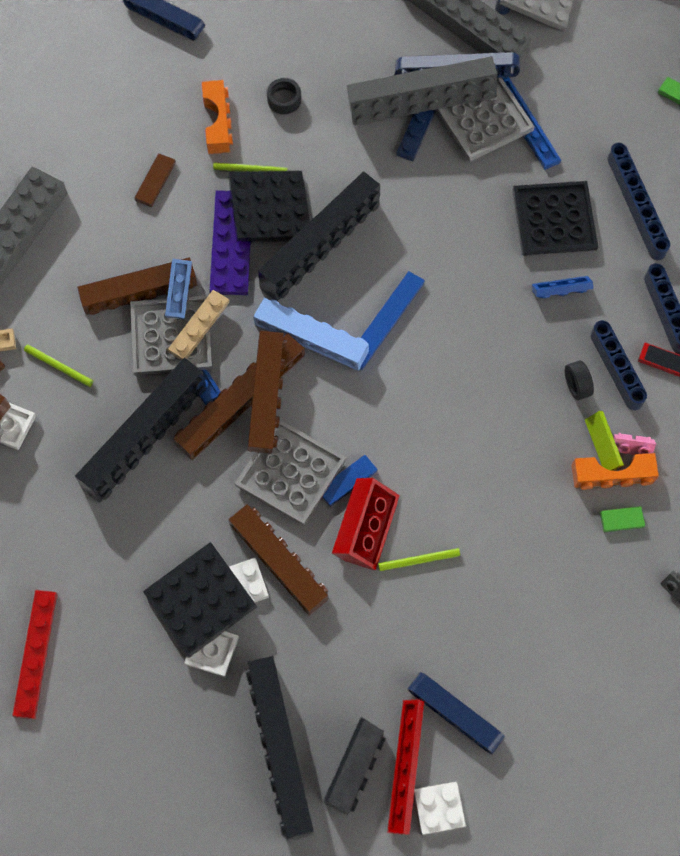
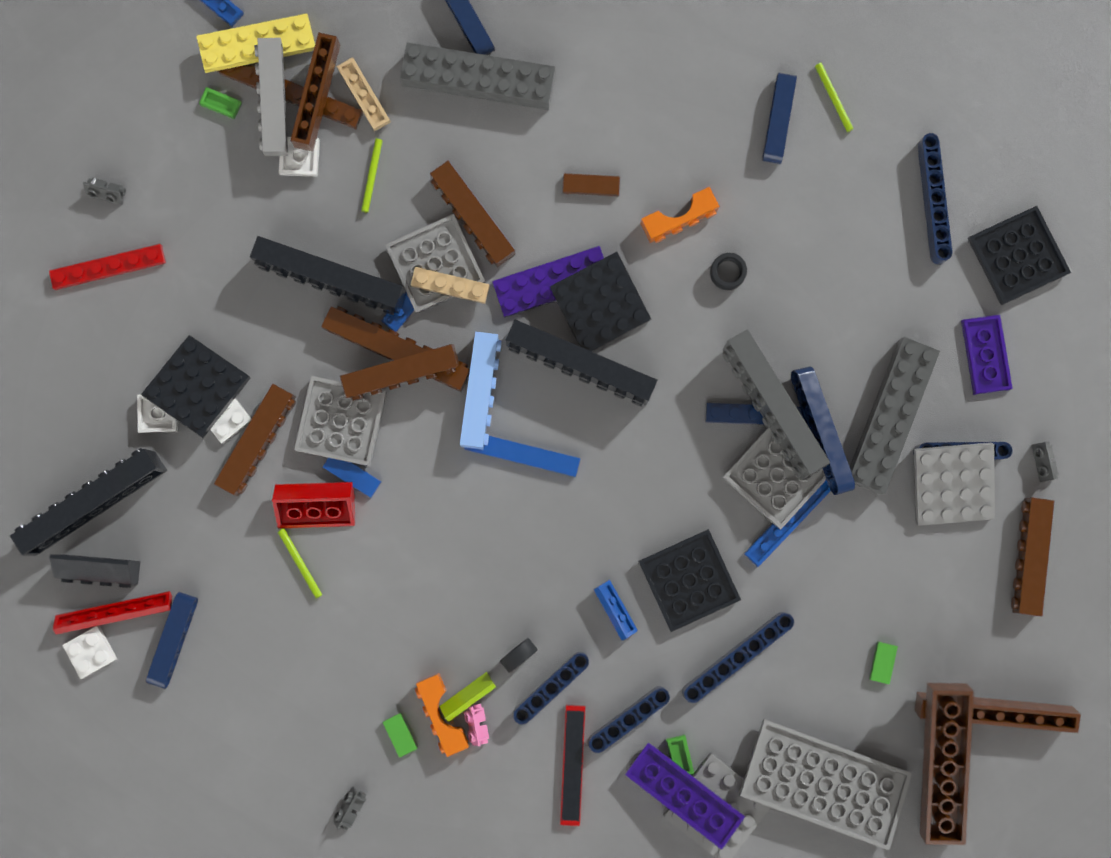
camera: 70 degrees right, 15 degrees up
medium blue plate [165,259,192,319] -> none
lime piece [213,162,287,172] -> none

